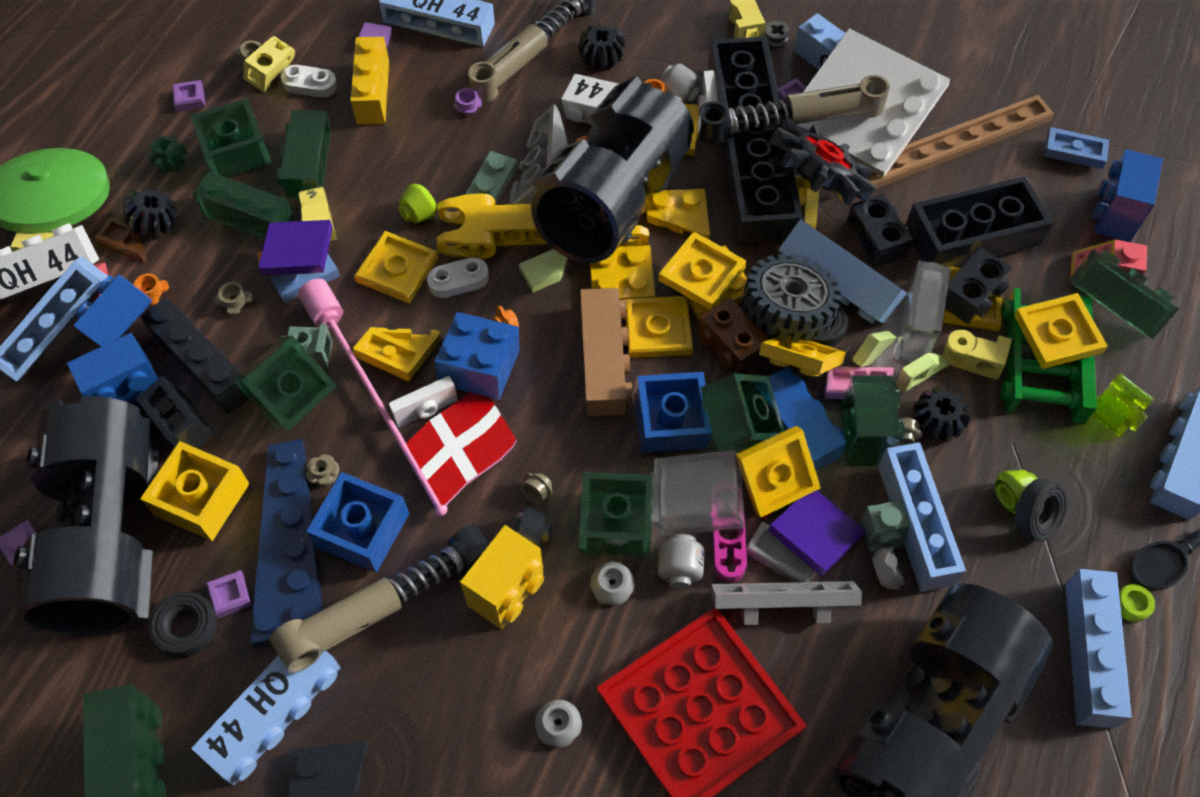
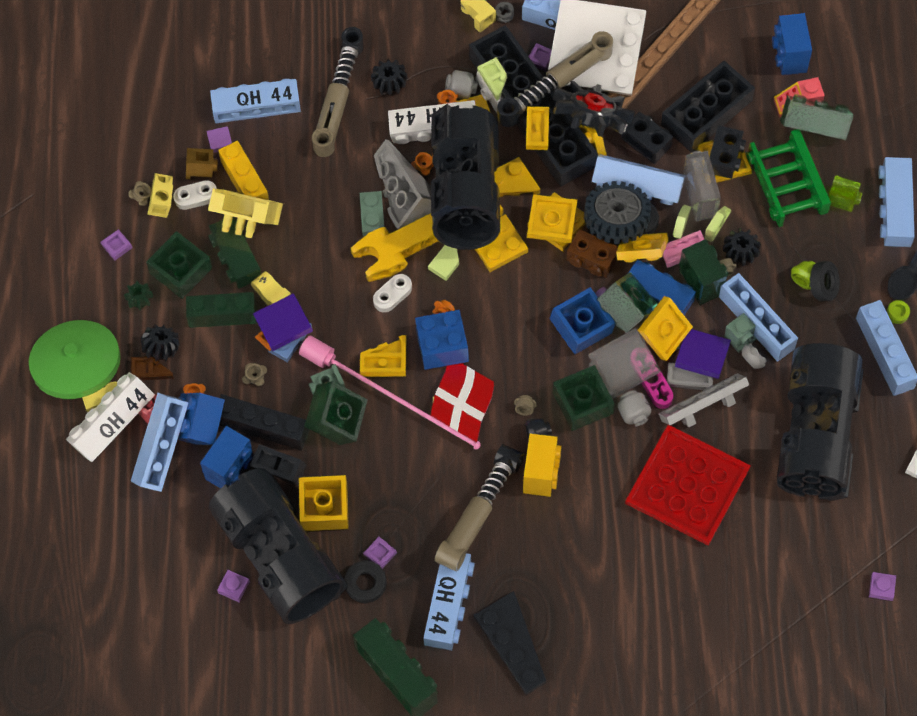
camera: 25 degrees left, 5 degrees up
dark blue wing [251,439,323,648] -> none
dark tan plate [306,454,339,487] -> none
blue brick [306,472,409,573] -> none
yellow tile [354,231,439,304] -> none
white plate [389,376,458,428] -> none
lime cone [398,184,437,223] -> none
medium lavender plate [454,88,482,114] -> none
light grey plate [535,700,582,748] -> none
medium nougat brick [580,288,632,416] -> none
light grey plate [590,562,635,605] -> none
yellow tile [625,296,693,358] -> none
light yellow leg [943,329,1012,380] -> none
yellow plate [1014,293,1108,369] -> none
medium blue plate [1044,127,1109,169] -> none
none -> pearl gold brick [186,148,217,179]
none -> light yellow piece [208,188,283,238]
none -> yellowish green tile [477,57,507,101]
none -> yellow plate [526,106,549,150]

